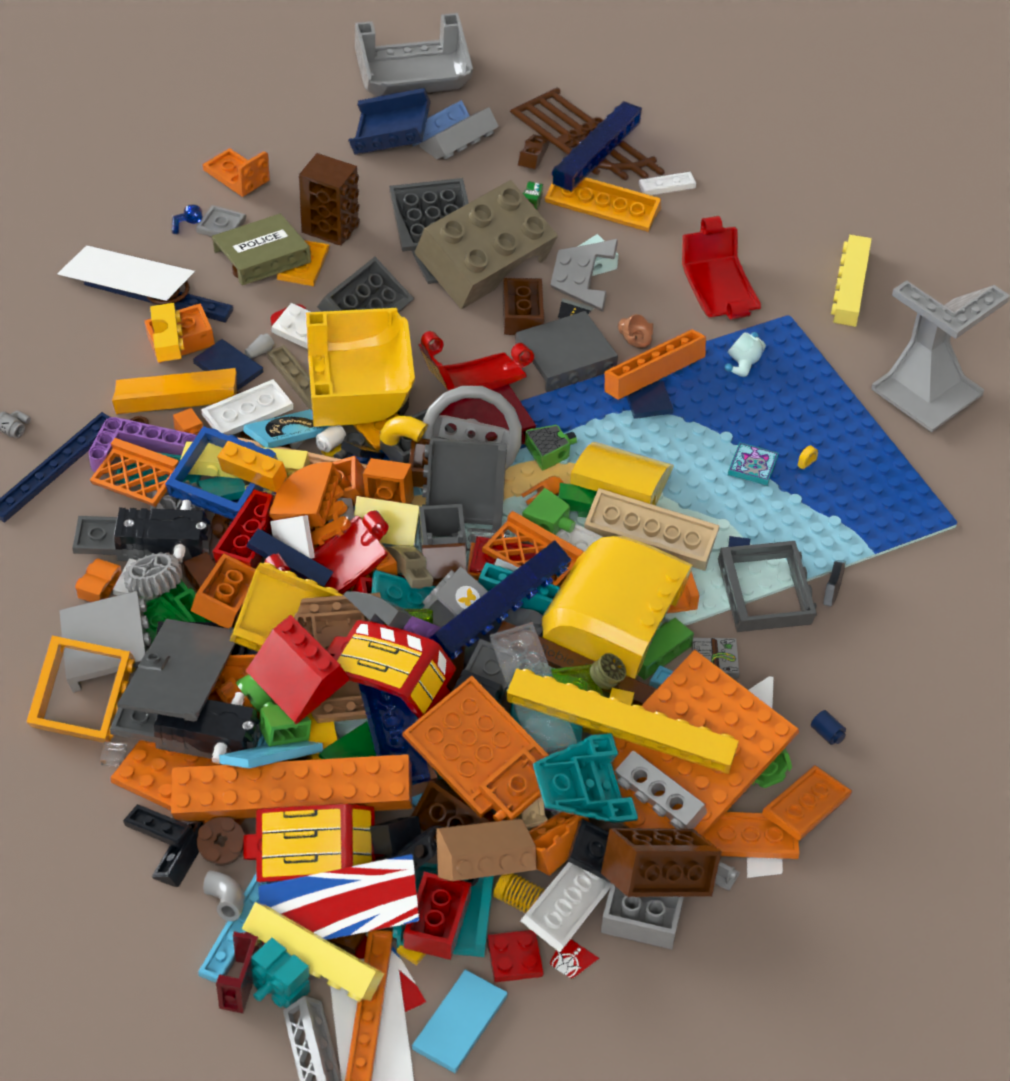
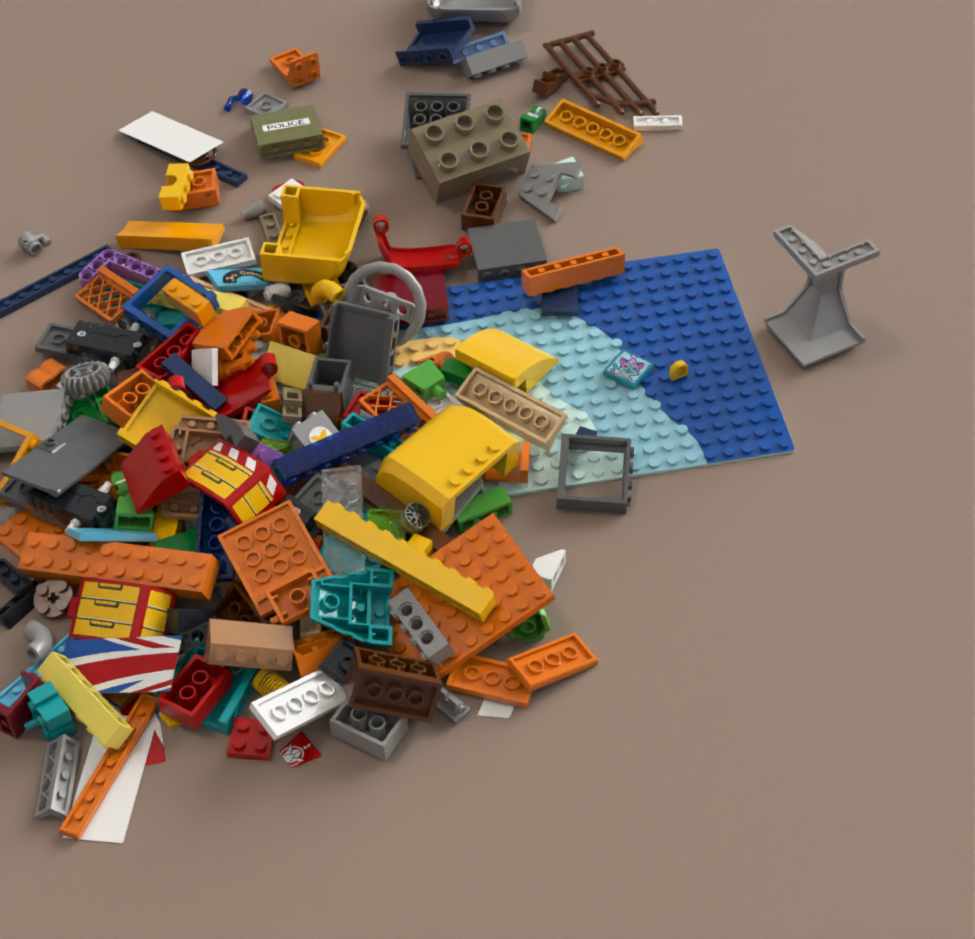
camera: 20 degrees right, 0 degrees up
orange brick [173,408,203,435] -> none
dark blue tile [193,339,264,391] -> none
reddish brown brick [299,153,360,246] -> none
dark grey slope [317,257,414,312] -> none
medium azure tile [412,970,508,1073] -> none
torso [525,425,577,471] -> none
clear blue brick [552,101,642,191] -> none
black sticker [558,298,594,319] -> none
nougat piece [618,314,653,348] -> none
red panel [682,216,761,320] -> none
light grey tile [692,638,739,678] -> none
light aqua piece [724,332,766,377] -> none
dark blue brick [811,710,846,745] -> none
black tile [823,560,846,606] -> none
light yellow brick [831,234,872,327] -> none

